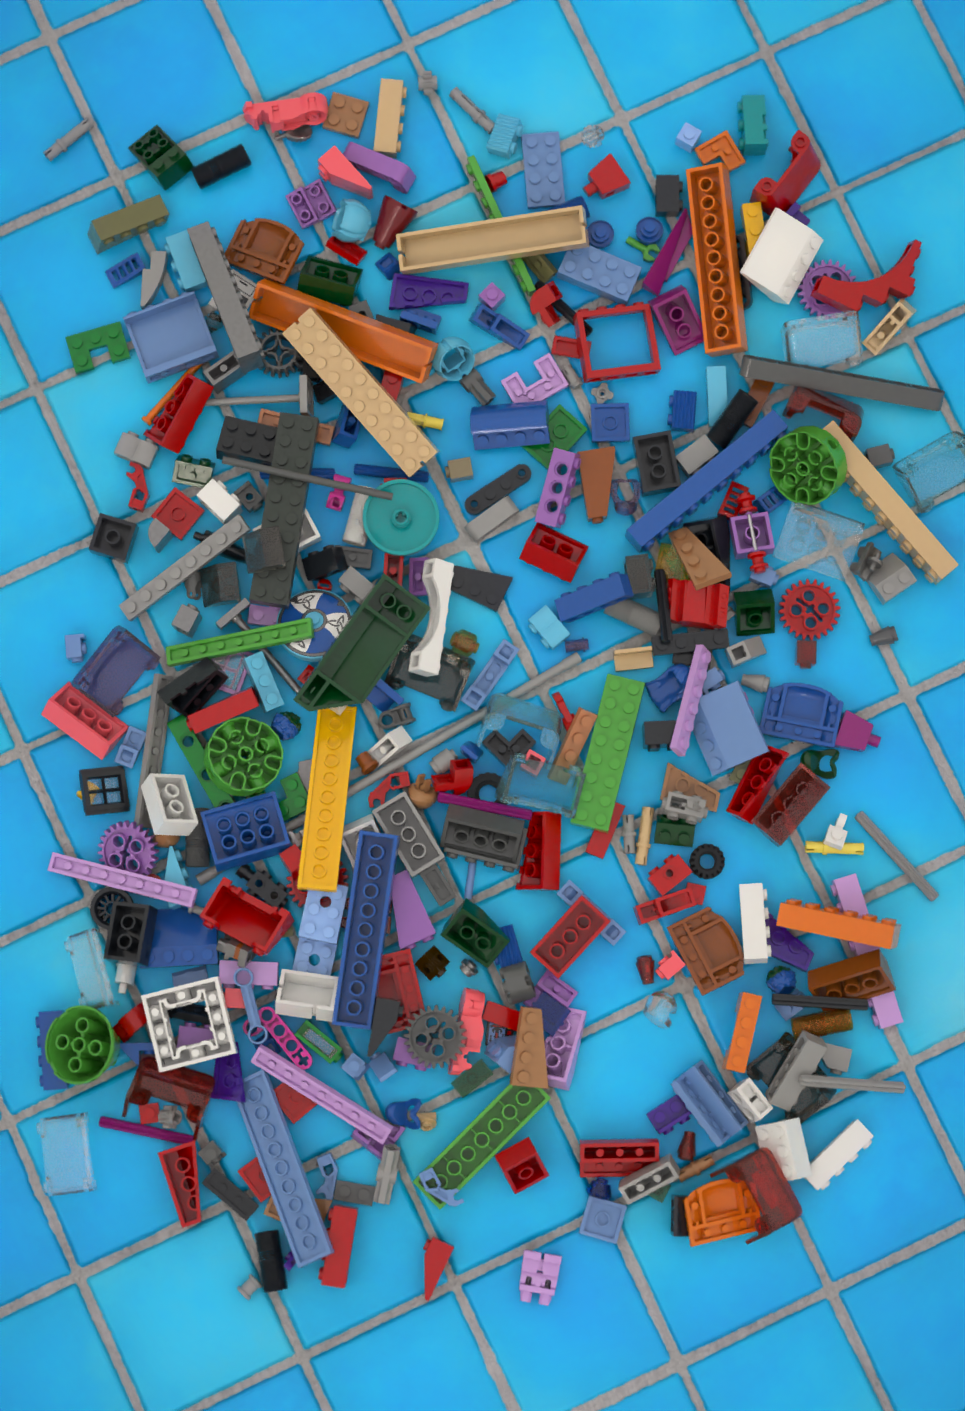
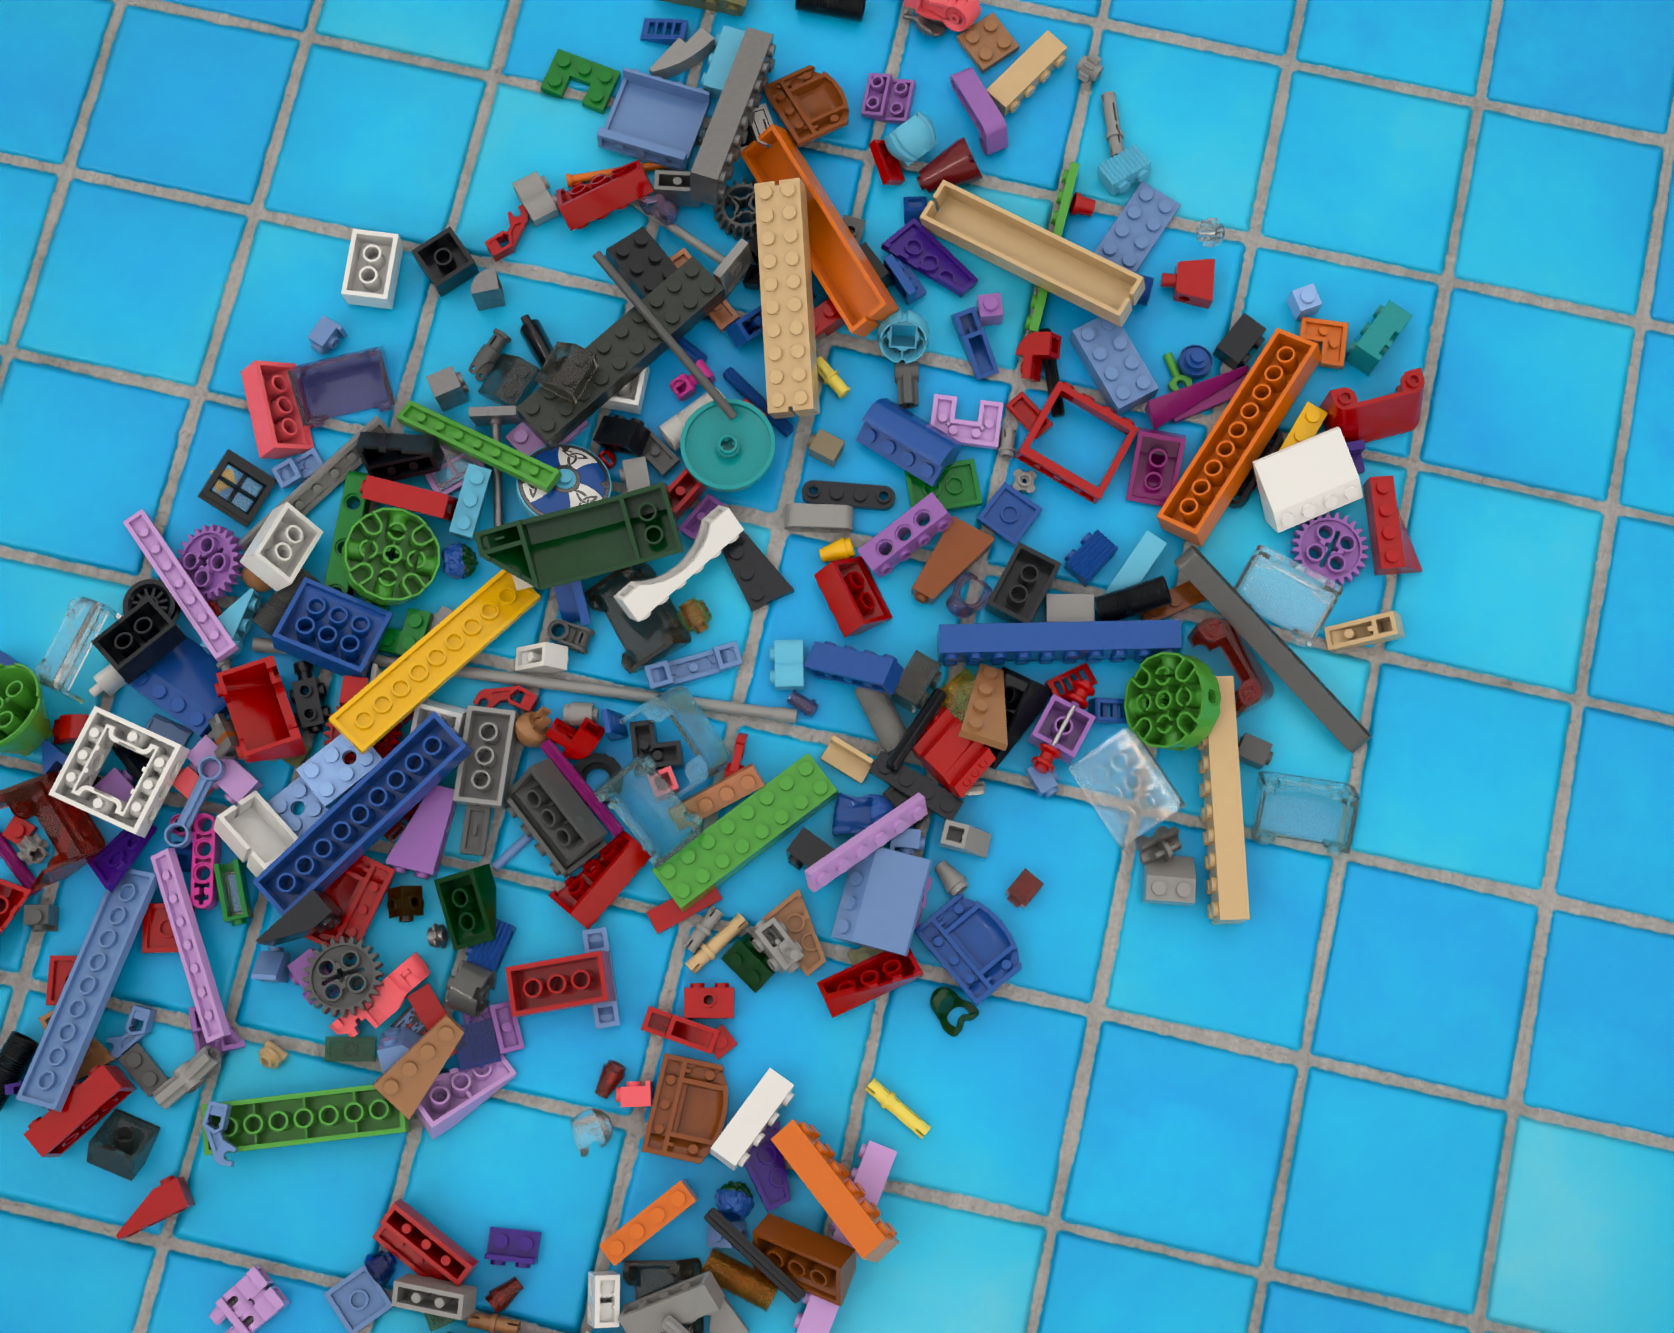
camera: 40 degrees right, 5 degrees down
light grey plate [118,514,251,621] -> none
red plate [151,487,205,541] -> none
bracket [172,454,216,488] -> none
white brick [197,478,243,525] -> none
black plate [202,1168,260,1221] -> none
dark grey brick [234,481,264,513] -> none
dark green slope [297,255,363,306] -> none
coral slope [318,145,373,200] -> none
medium blue window [341,1052,370,1081] -> none
dark orange piece [355,751,379,775] -> none
blue piece [385,1098,421,1130] -> none
red brick [494,1137,549,1194] -> none
olive plate [521,254,558,284] -> none
blue plate [587,220,614,249] -> none
medium blue brick [670,1060,749,1147] -> none
black tyre [689,844,725,879] -> none
dark green slope [733,589,775,636] -> none
clear red slope [751,763,831,848] -> none
red gear [778,579,841,641] -> none
red arch [811,239,922,315] -> none
white plate [823,813,848,850] -> none
magenta torso [835,710,881,752] -> none
light grey axle [855,811,939,901] -> none
dark grey cone [869,626,898,646] -> none
none -> clear smoke slope [86,1109,161,1181]
none -> white brick [341,229,404,309]
none -> clear purple piece [639,193,679,227]
none -> yellow cone [819,537,855,563]
none -> red wedge [1363,475,1423,576]

